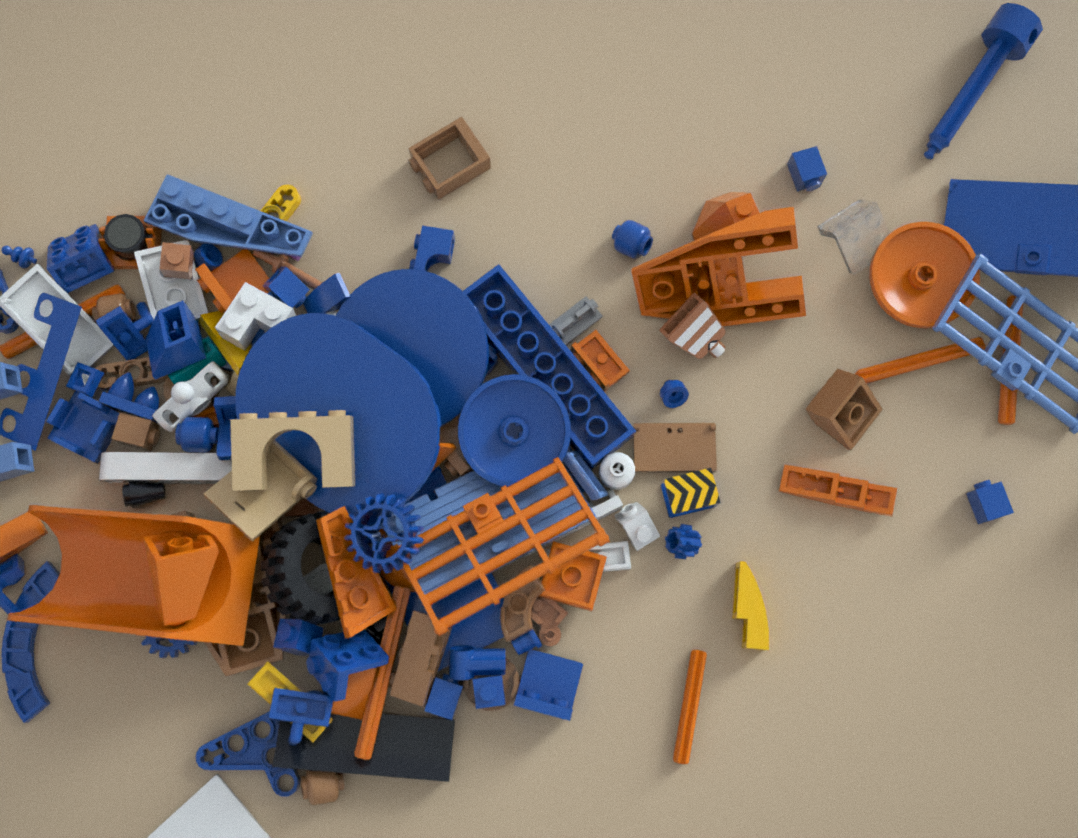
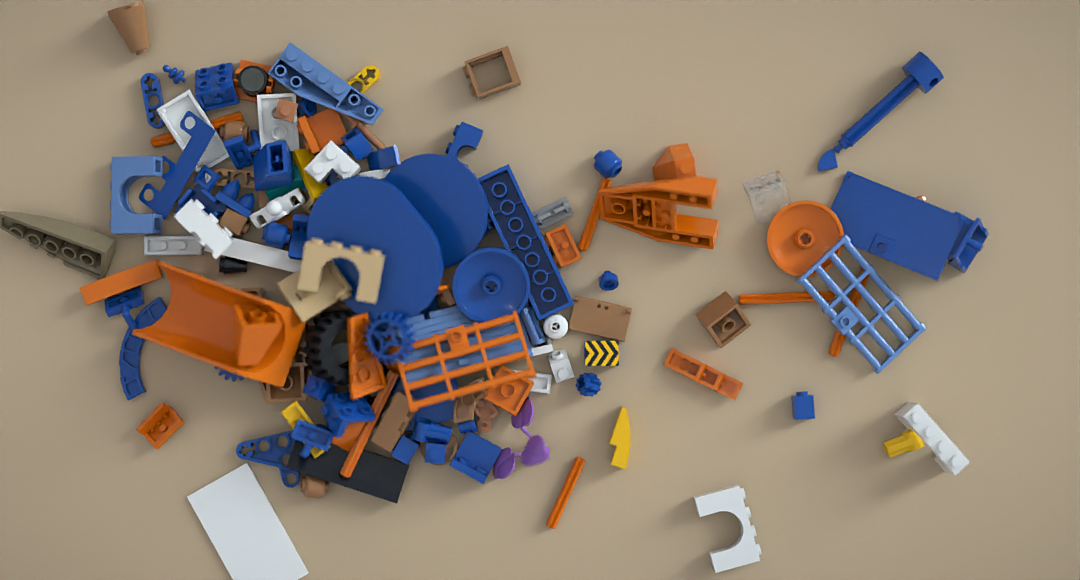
camera: 15 degrees right, 10 degrees up
nougat torso [659,293,726,359] -> none
blue brick [787,146,827,192] -> none
none -> orange bracket [136,403,185,449]
none -> white tile [144,236,203,256]
none -> white wedge [174,199,234,259]
none -> medium lavender plant [493,397,550,479]
none -> orange axle [578,178,612,251]
none -> white arch [693,484,762,573]
none -> blue tile [818,149,838,172]

